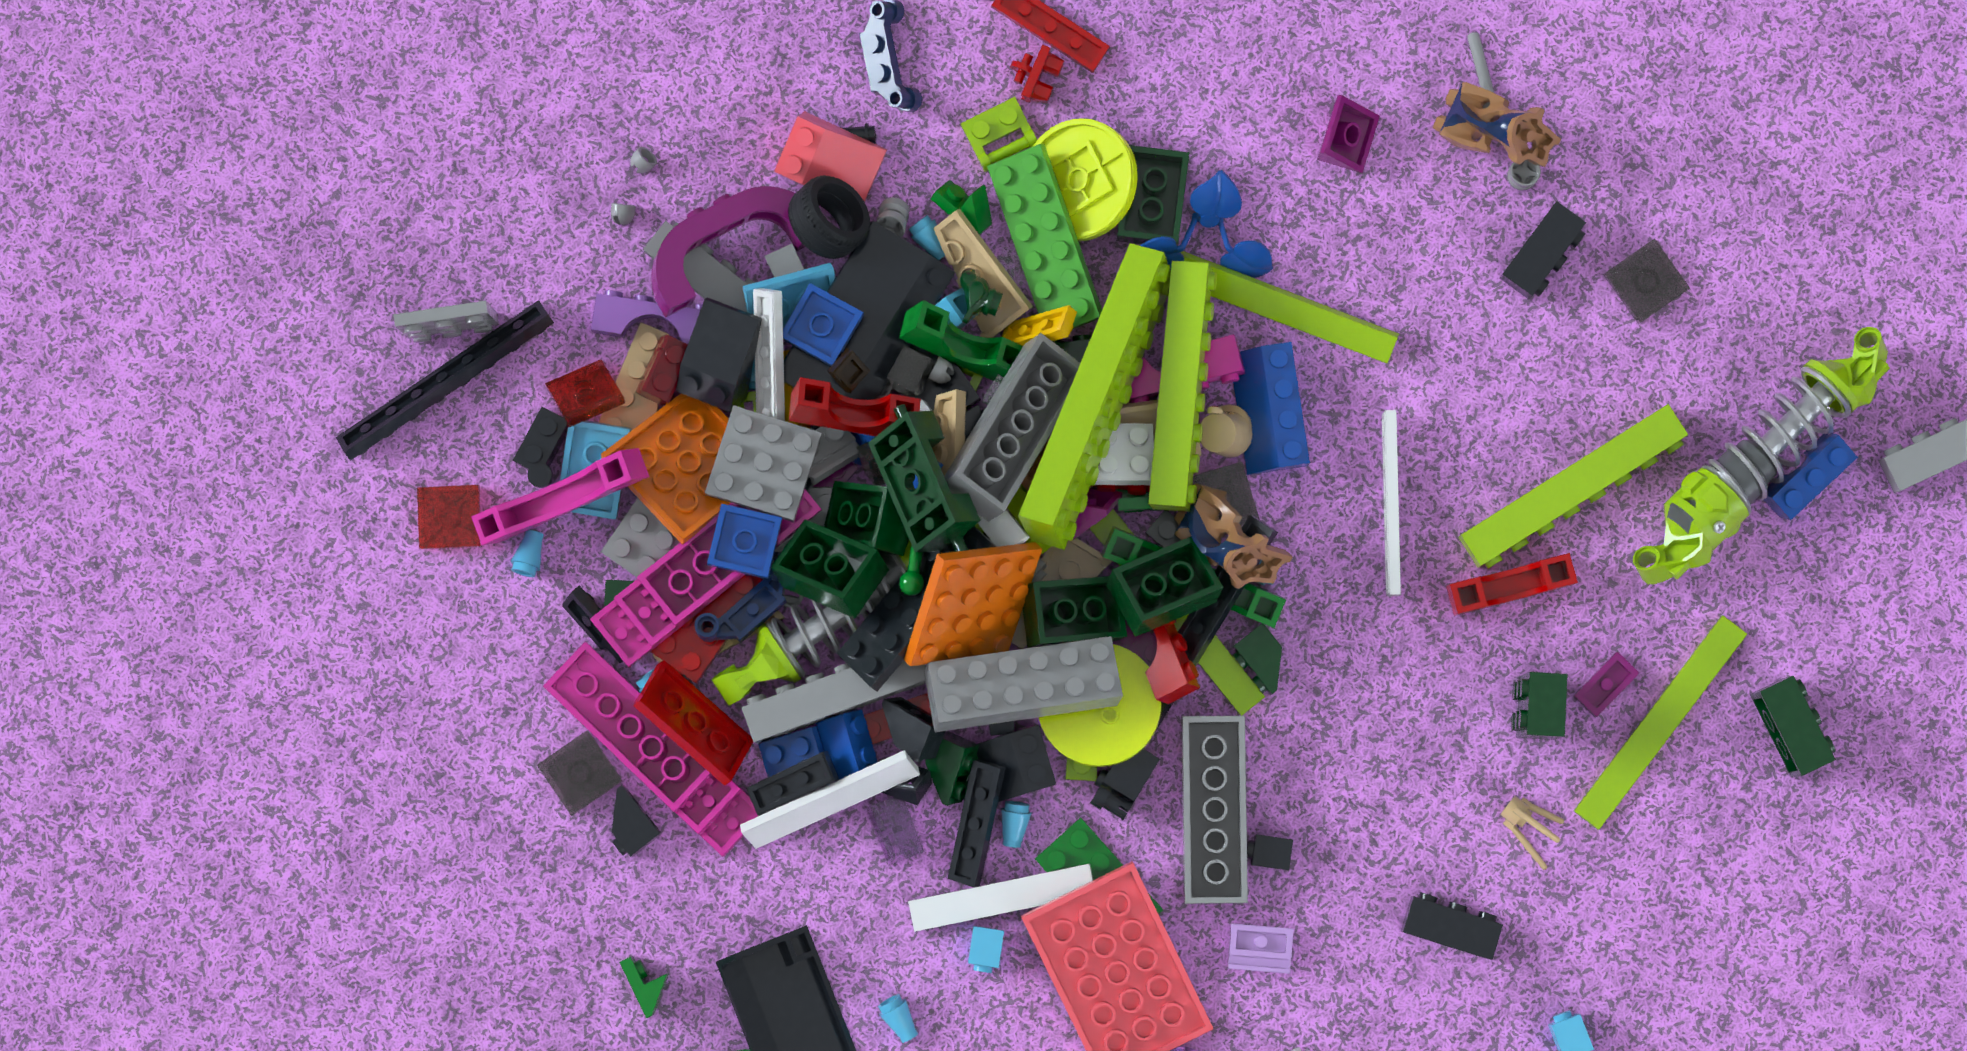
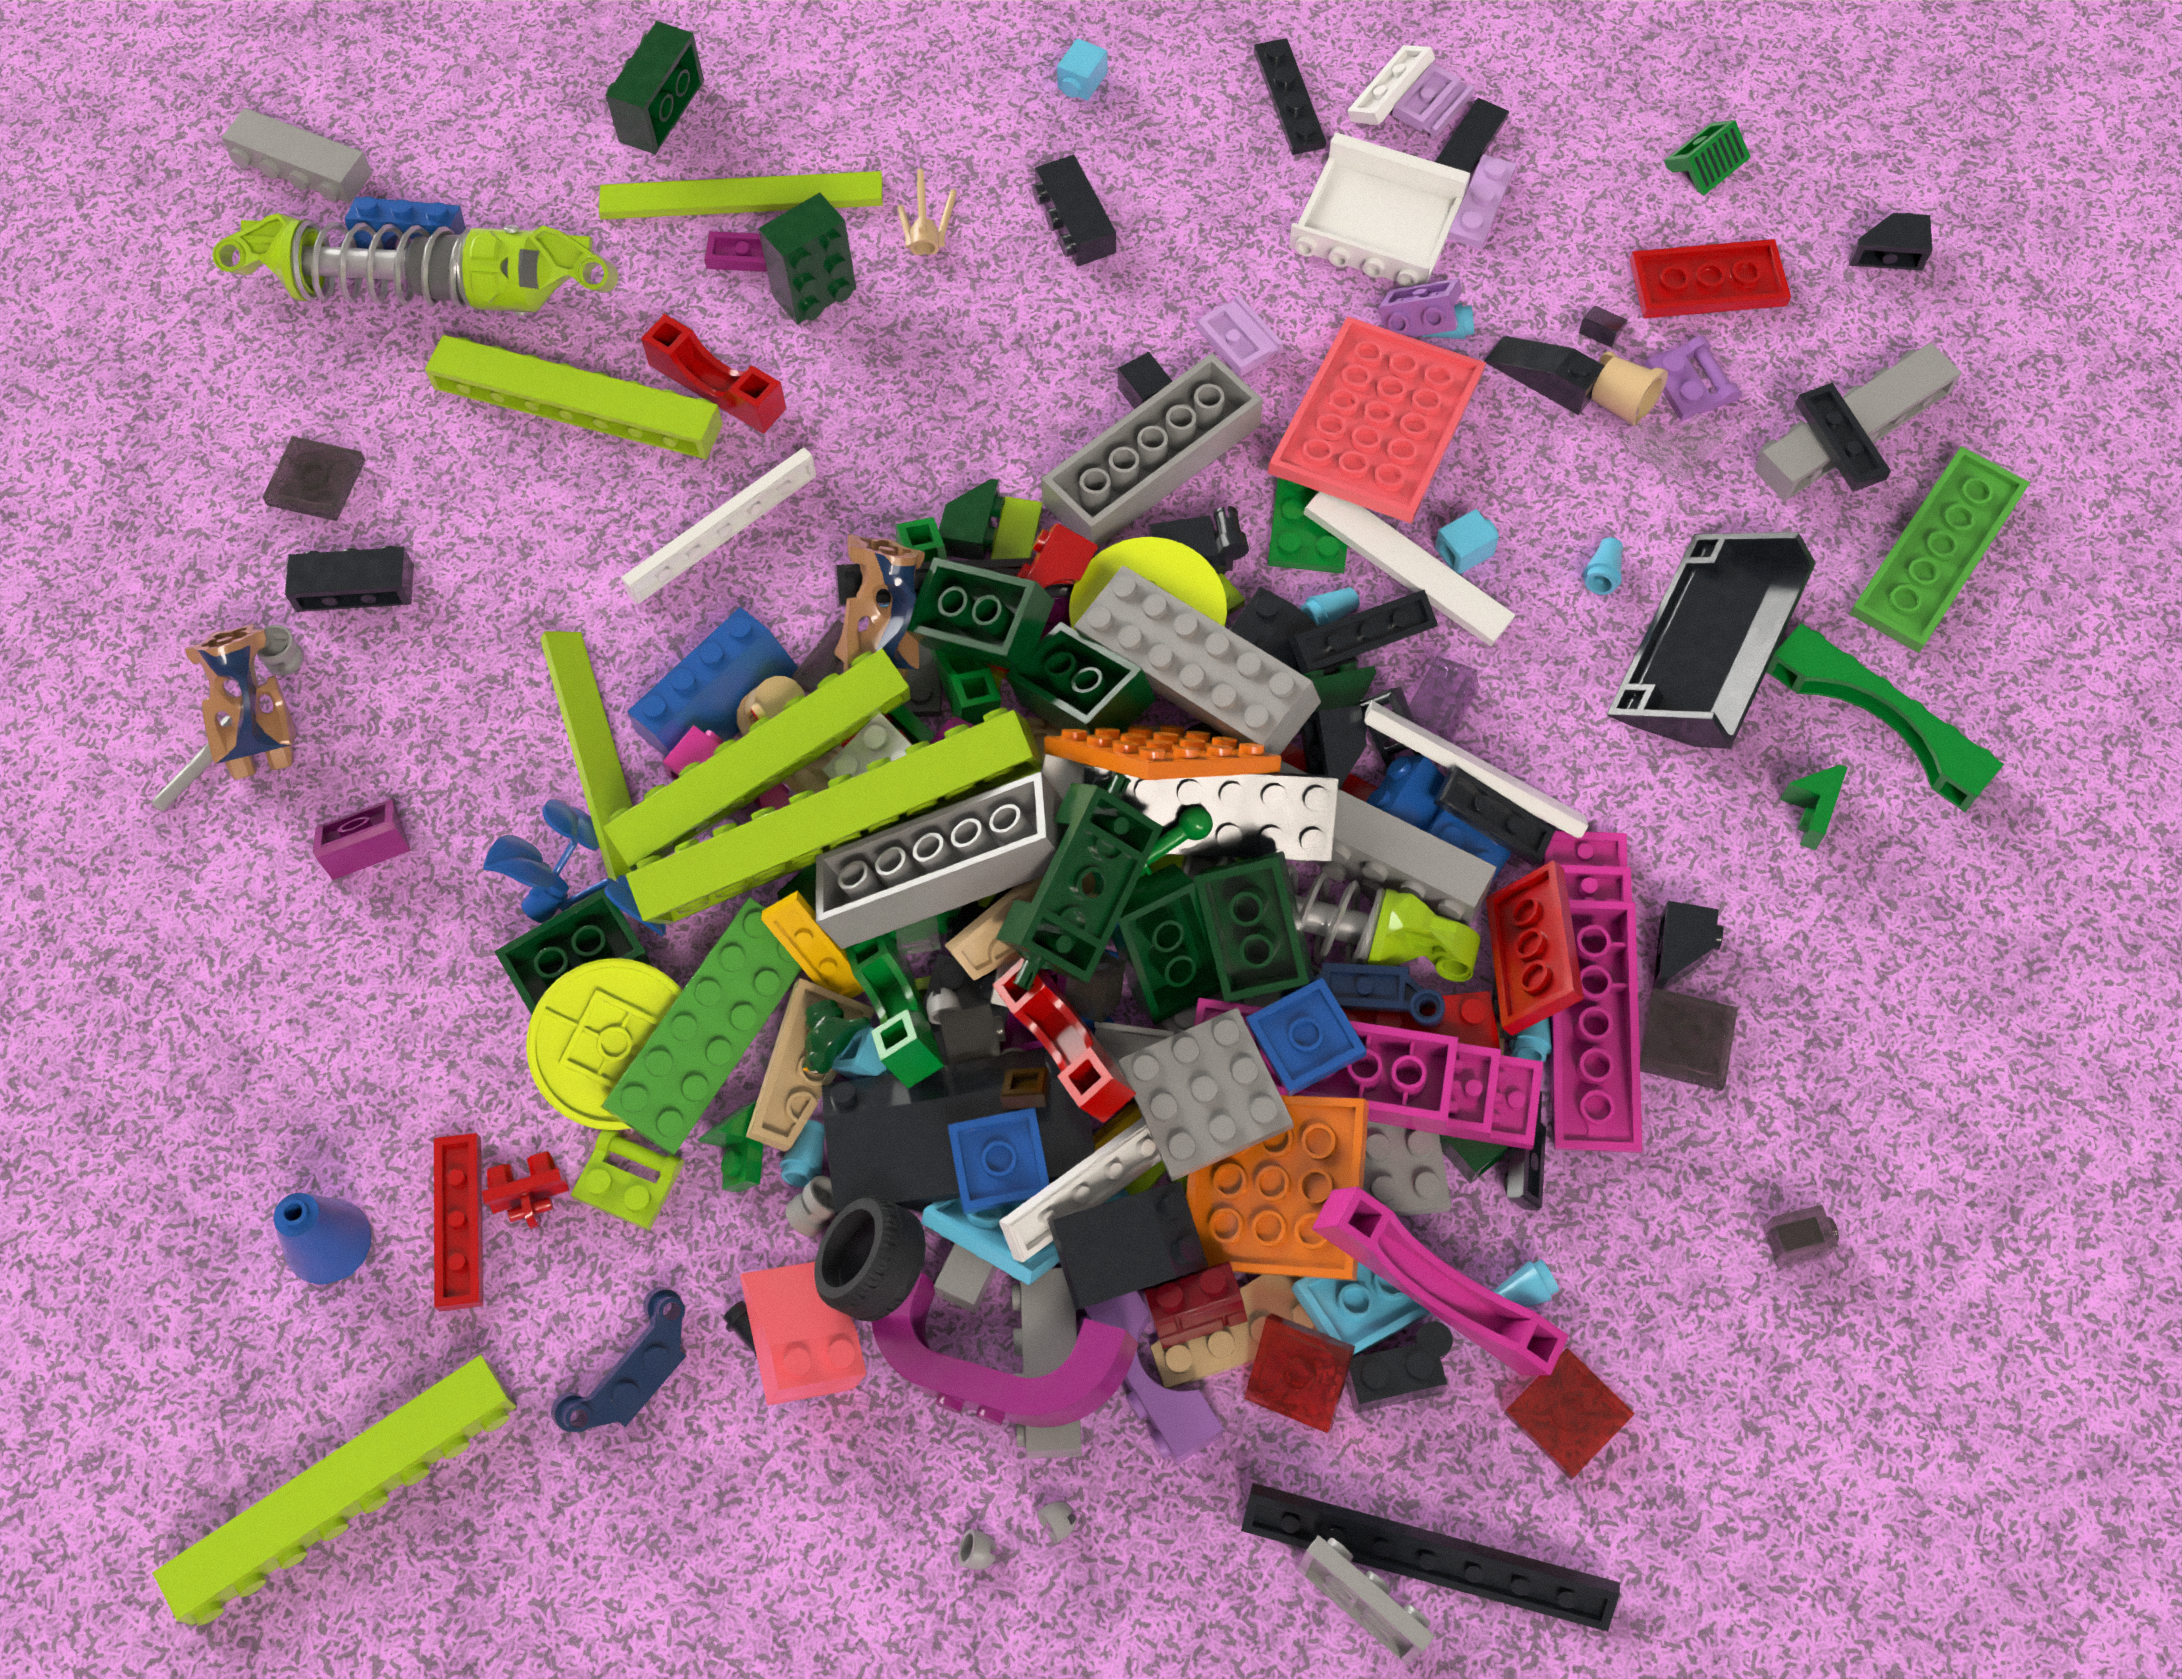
camera: 135 degrees left, 20 degrees down
none -> clear smoke brick [1762,1205,1839,1269]

